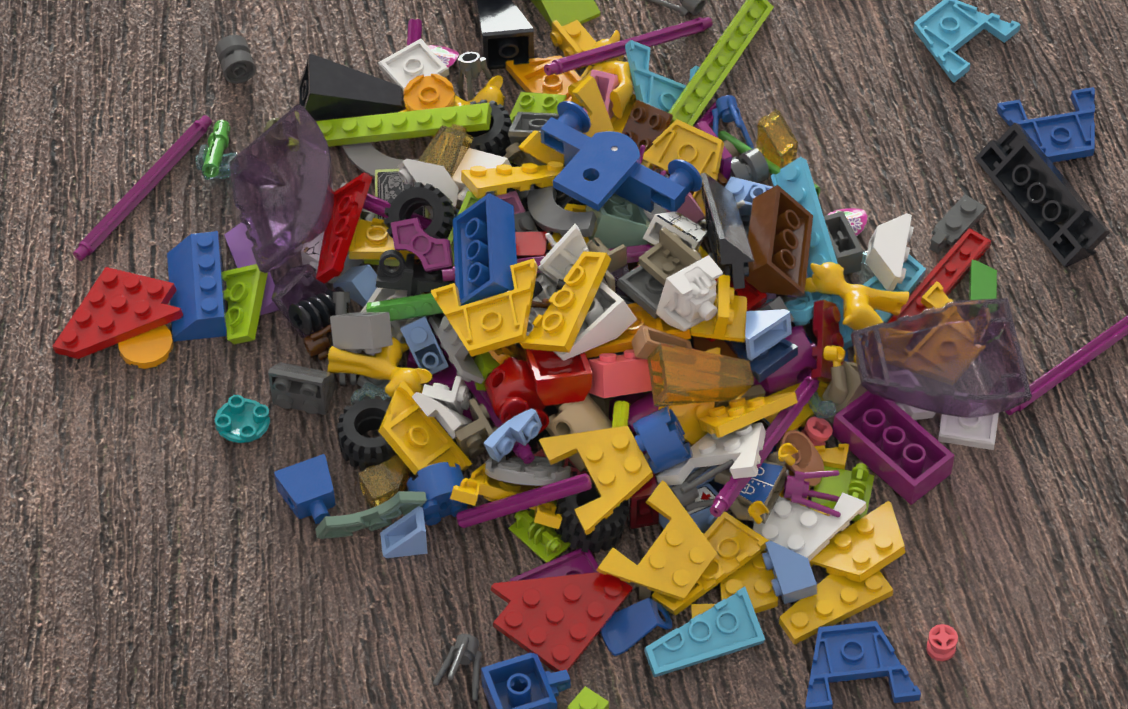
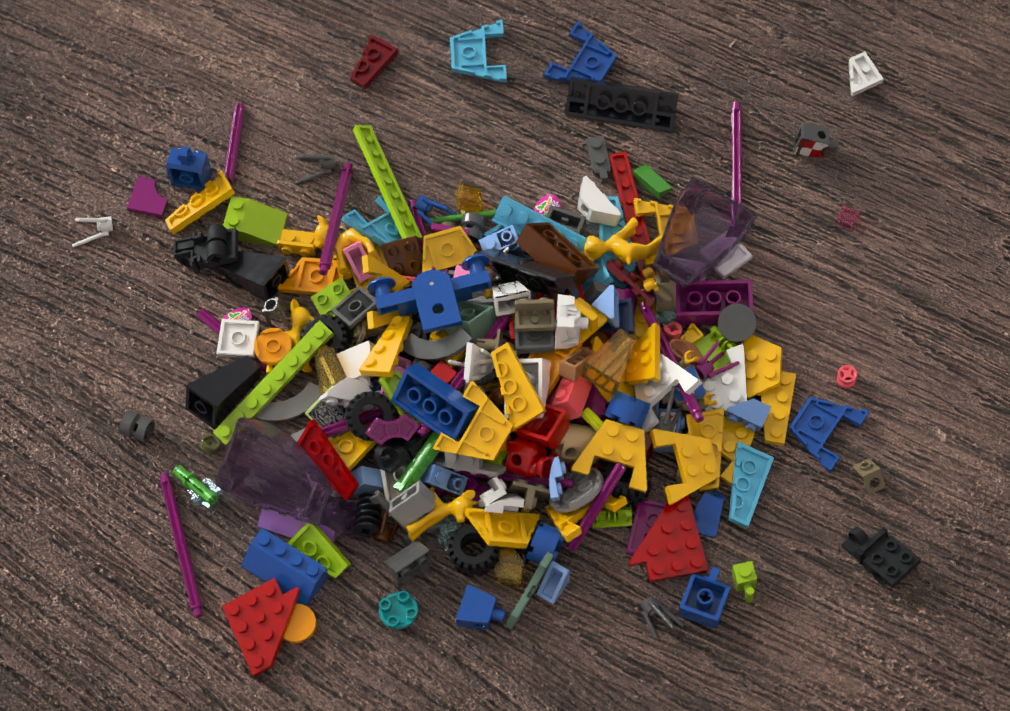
camera: 45 degrees left, 10 degrees up
none -> dark grey tile [718,303,756,342]

